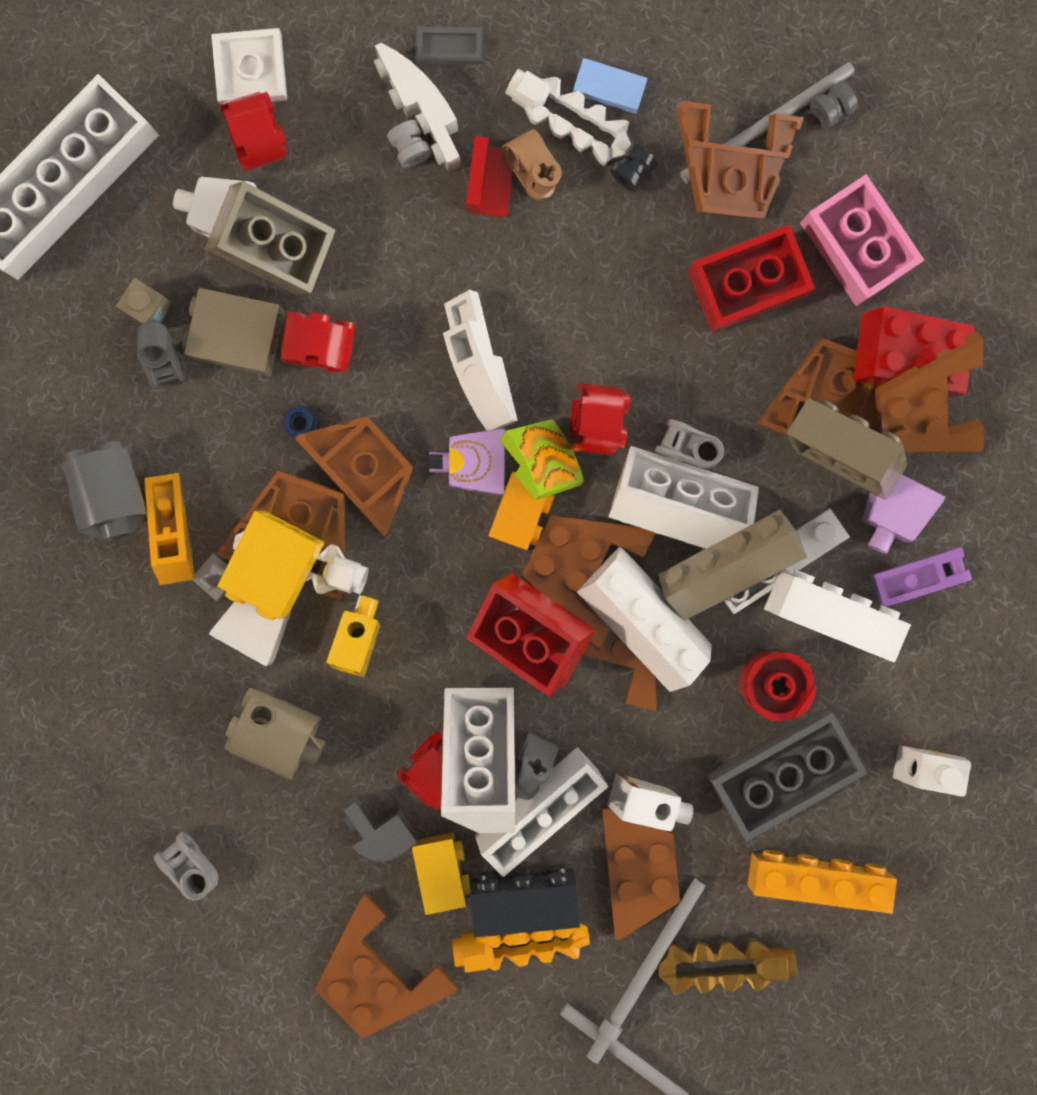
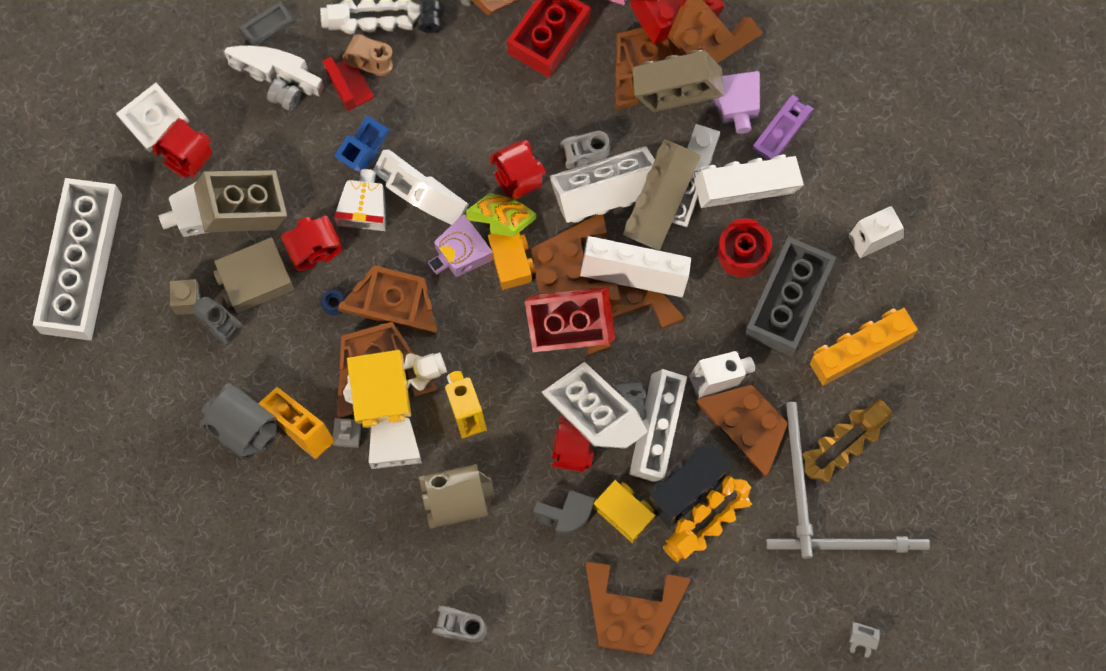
camera: 30 degrees left, 15 degrees down
none -> blue brick [334,115,390,172]
none -> white torso [335,169,386,231]

